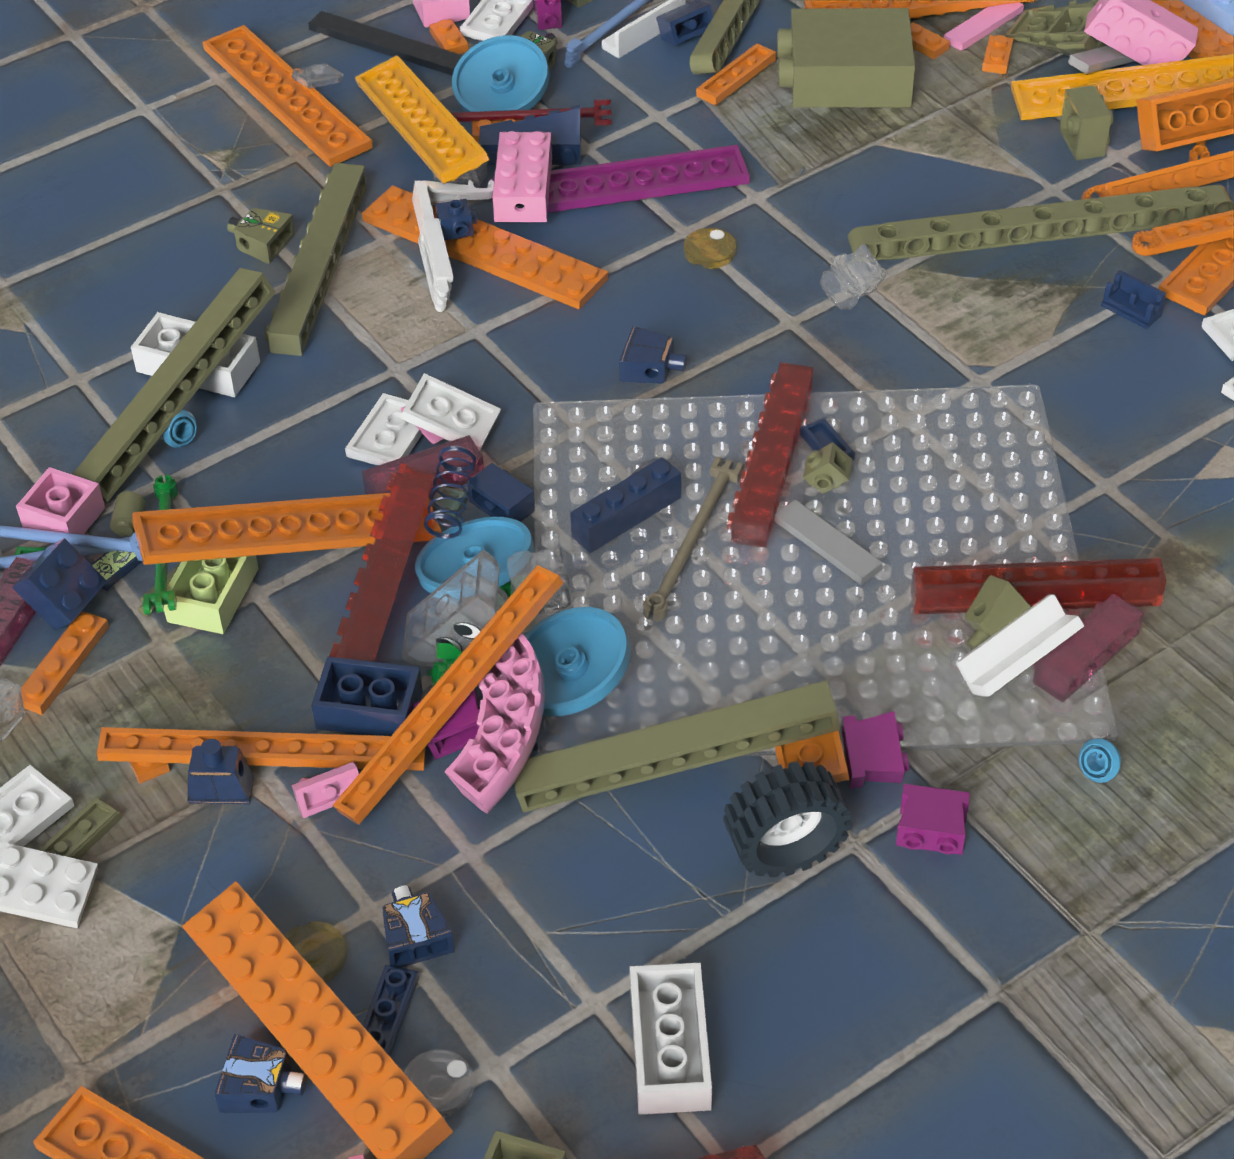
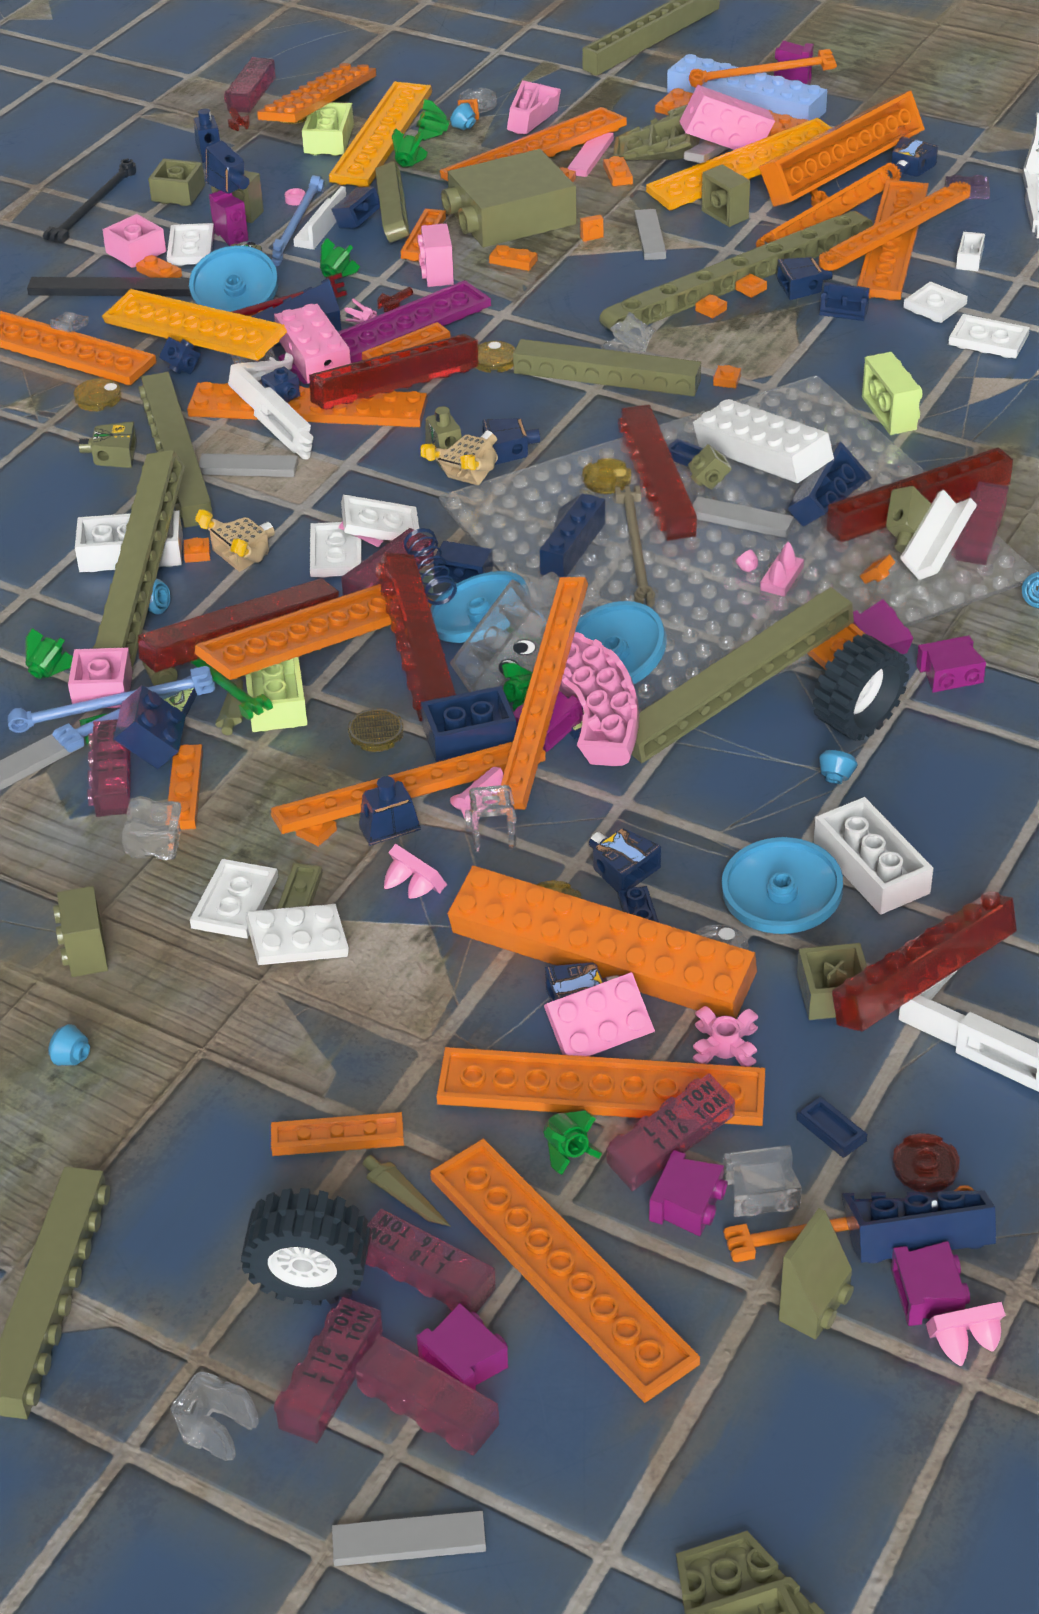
camera: 25 degrees left, 5 degrees down
none -> green brick [25,628,73,679]
none -> clear yellow tile [74,378,121,411]
none -> clear red brick [138,578,339,673]
none -> dark blue brick [159,337,201,375]
none -> orange plate [184,537,210,563]
none -> tan torso [195,509,275,572]
none -> light grey tile [199,453,298,477]
none -> clear red brick [309,334,478,410]
none -> green brick [320,238,360,280]
none -> bright pink piece [345,299,377,323]
none -> tile [348,708,404,752]
none -> orange plate [362,322,451,370]
none -> clear red bar [377,287,413,312]
none -> bright pink tile [384,844,447,899]
none -> bright pink brick [417,224,454,287]
none -> tan torso [421,431,498,486]
none -> olive torso [425,406,462,470]
none -> clear piece [465,785,517,852]
none -> orange plate [489,245,538,271]
none -> olive brick [513,339,701,397]
none -> bright pink plate [544,972,655,1056]
none -> orange plate [580,214,604,242]
none -> clear yellow tile [582,458,631,494]
none -> light grey tile [635,209,666,260]
none -> white brick [693,399,834,483]
none -> orange plate [695,294,727,319]
none -> orange plate [713,365,741,389]
none -> dark azure dish [722,837,843,934]
none -> orange plate [735,274,767,298]
none -> bright pink hinge [735,549,758,572]
none -> bright pink tile [760,542,804,597]
none -> dark blue torso [777,257,833,300]
none -> dark blue wedge [787,441,872,527]
none -> dark azure cone [819,750,858,784]
none -> orange plate [860,554,895,584]
none -> yellowish green brick [862,352,922,435]

